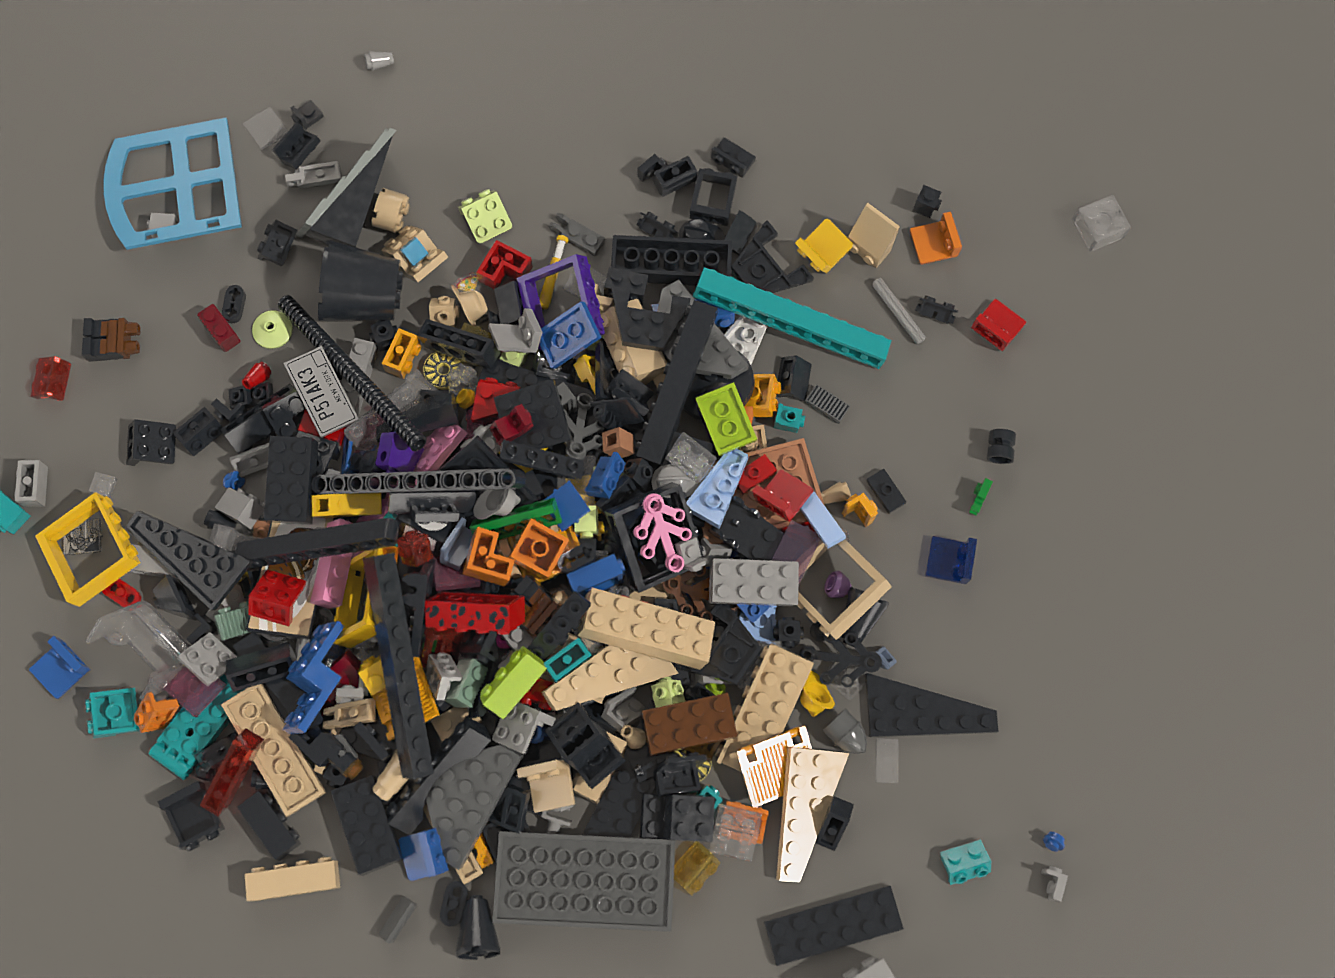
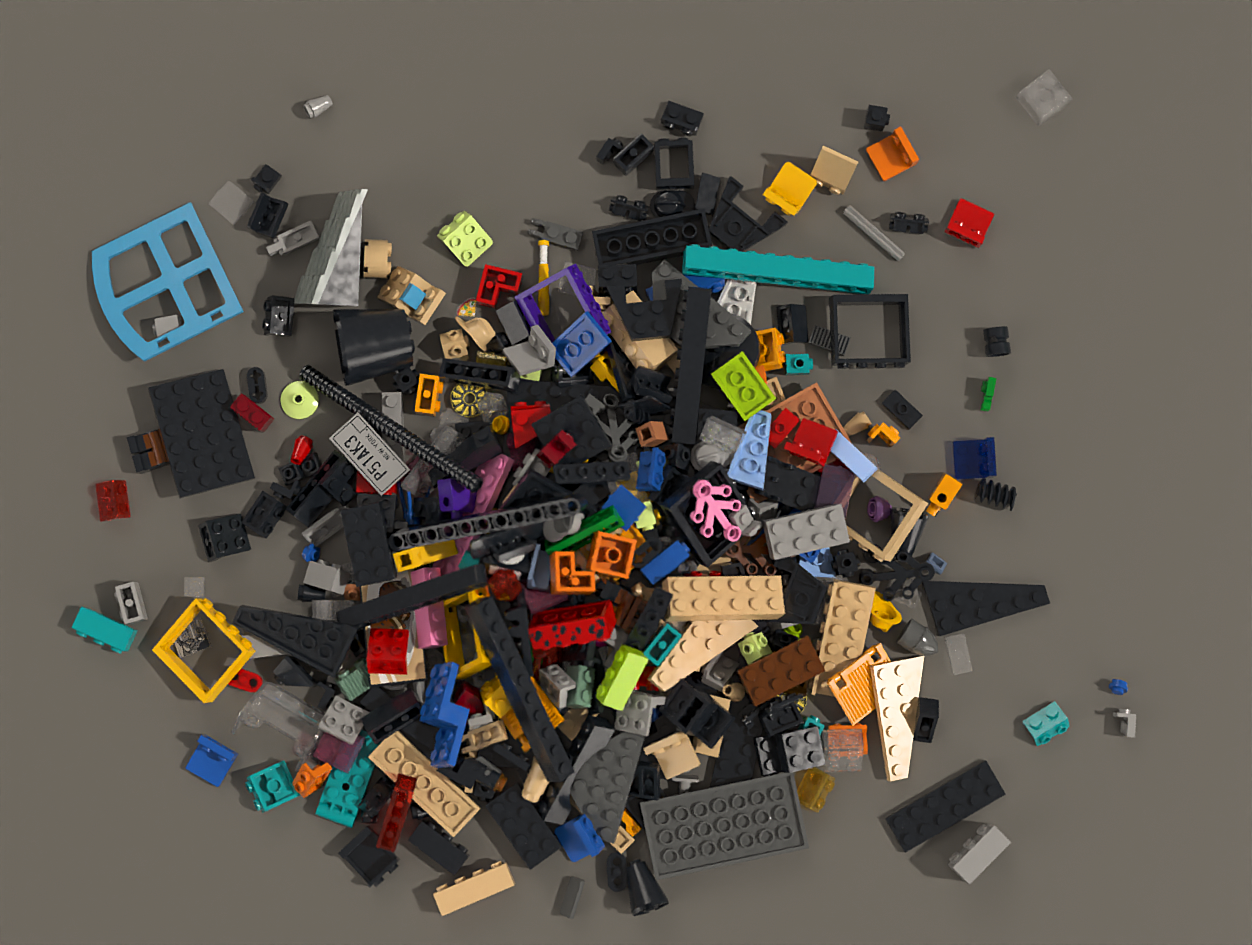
camera: 10 degrees left, 10 degrees up
none -> black plate [148,369,255,499]
none -> black window [829,294,911,369]
none -> light orange torso [926,472,963,517]
none -> black piece [974,478,1017,511]

